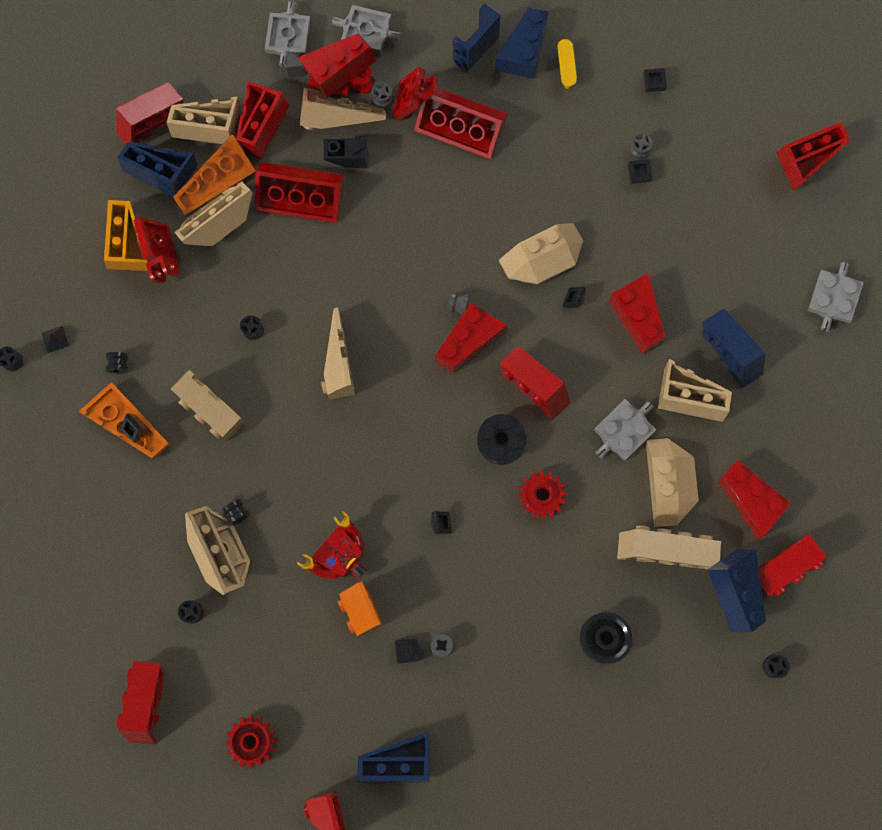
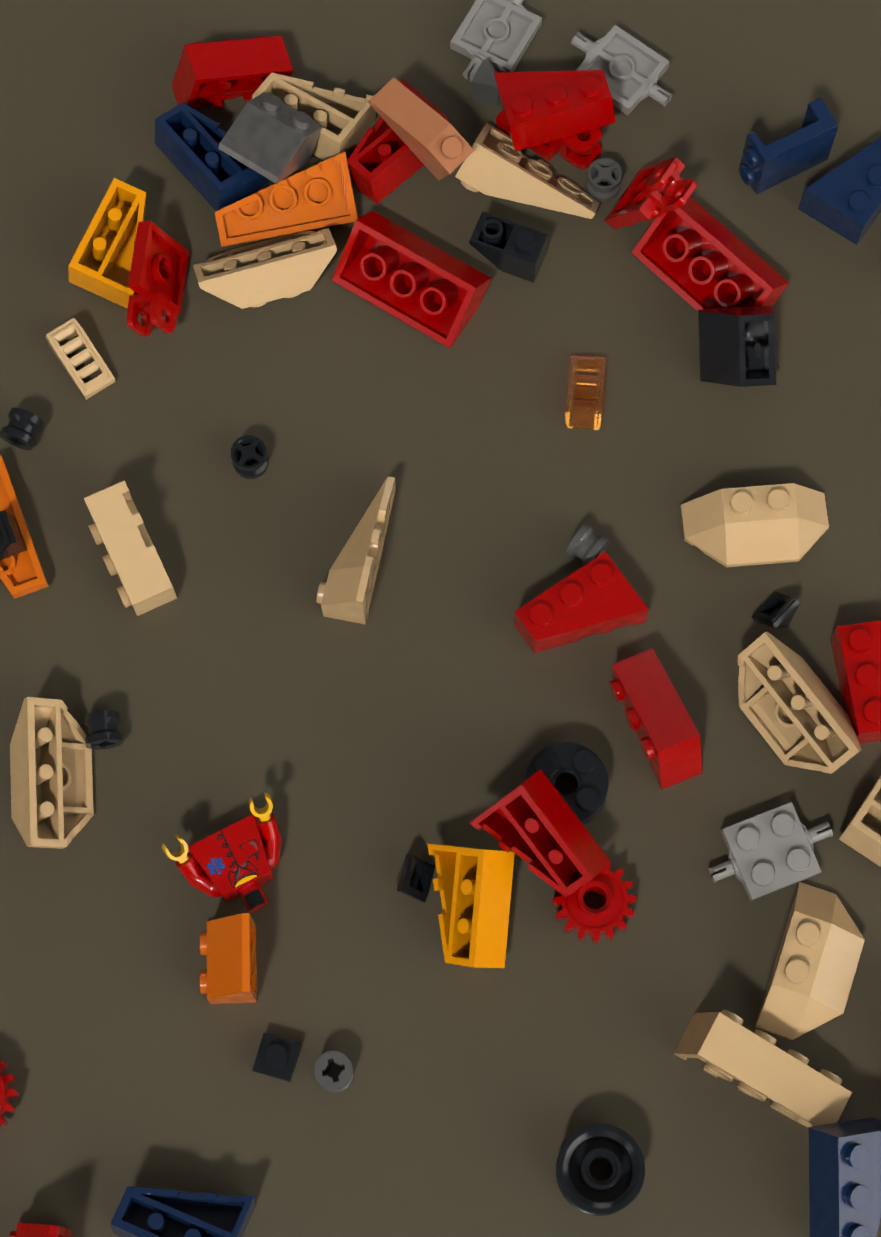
camera: 20 degrees right, 5 degrees down
none -> tan slope [46,318,116,400]
none -> flat silver slope [218,92,323,184]
none -> nougat slope [368,77,474,181]
none -> light orange wedge [427,844,515,968]
none -> red wedge [469,769,611,897]
none -> clear orange slope [565,355,606,430]
none -> black slope [698,305,777,387]
none -> tan wedge [738,632,862,774]

